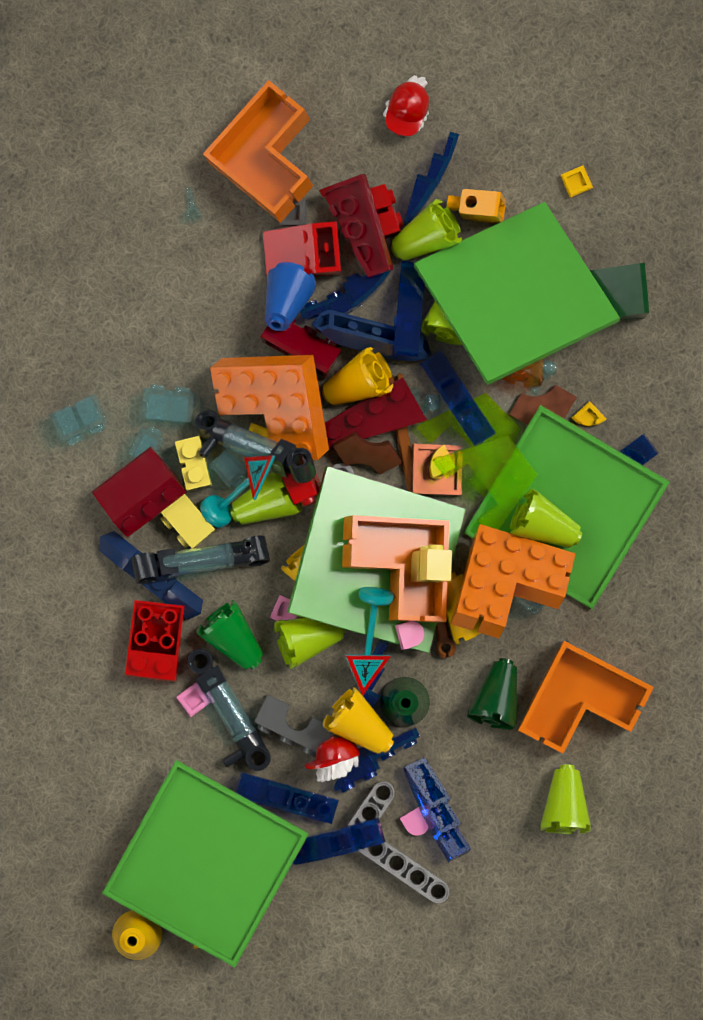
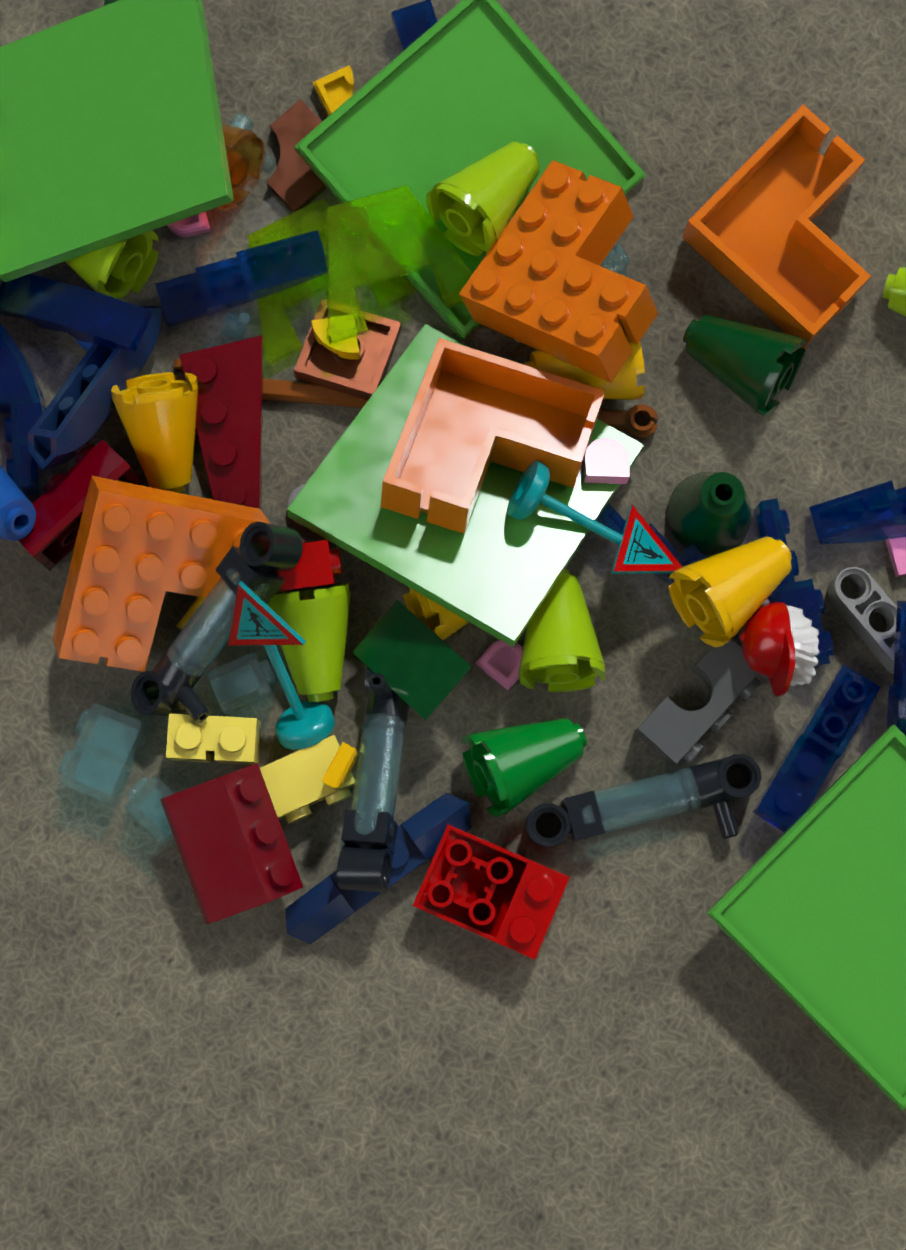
camera: 80 degrees left, 5 degrees down
clear light blue piece [49,394,109,445] -> none
bright pink tile [176,682,211,717] -> none
copper tile [333,432,401,475] -> none
light yellow piece [411,545,452,583] -> none
none -> yellow tile [321,742,359,791]
none -> dark green sticker [353,600,472,721]

